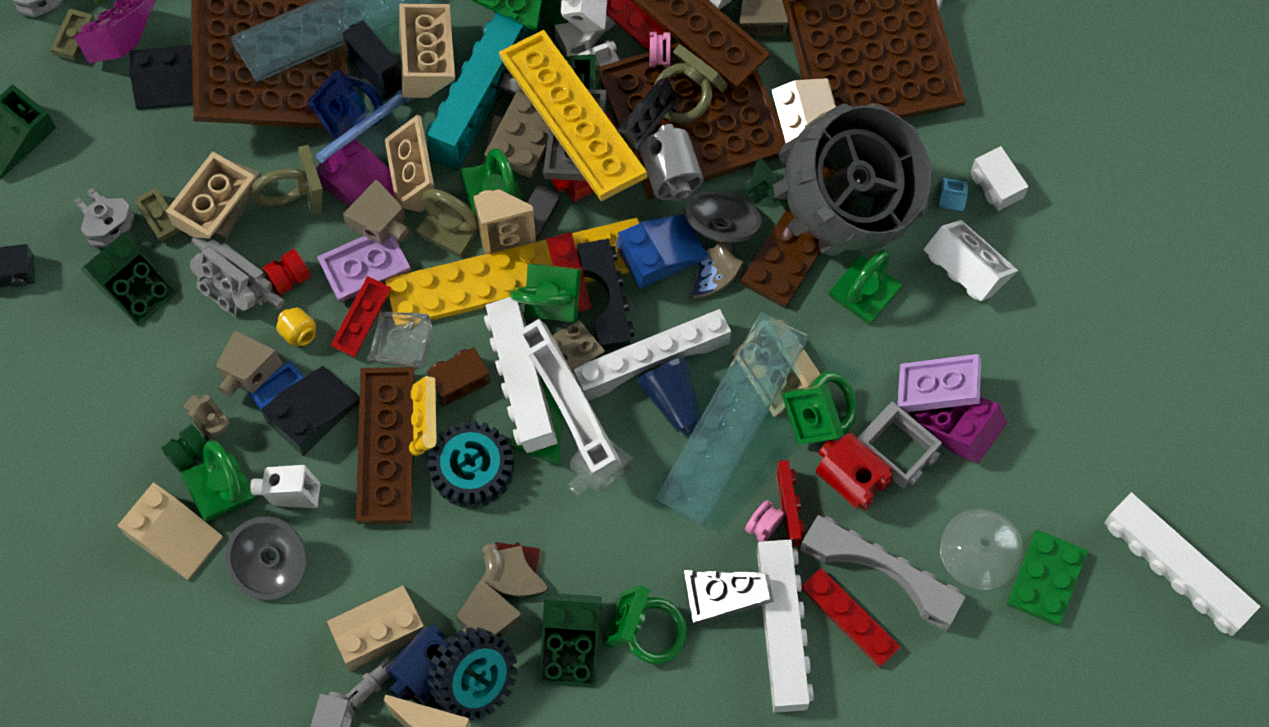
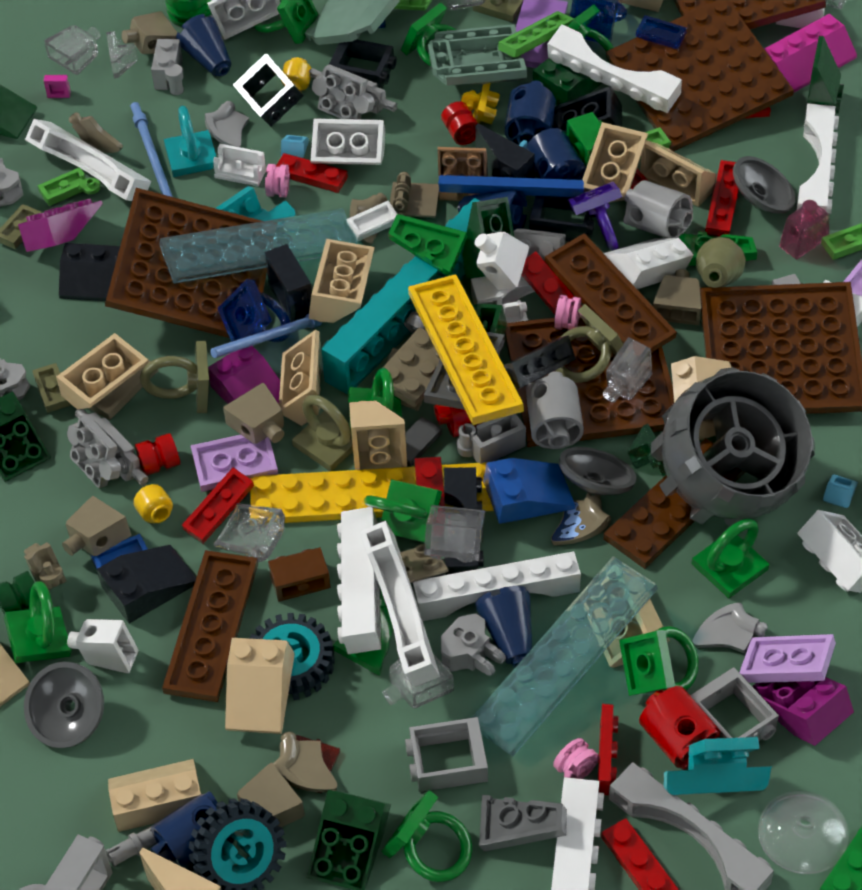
camera: 15 degrees right, 15 degrees down
yellow plate [409,376,436,456] -> none
none -> tan slope [225,638,295,734]
none -> light grey window [405,717,488,792]
none -> clear slope [424,505,485,562]
none -> light grey hinge [441,614,506,676]
none -> light grey hinge [457,414,526,464]
none -> clear torso [603,337,652,403]
none -> teal plate [664,737,772,795]
none -> light grey arm [693,603,768,653]

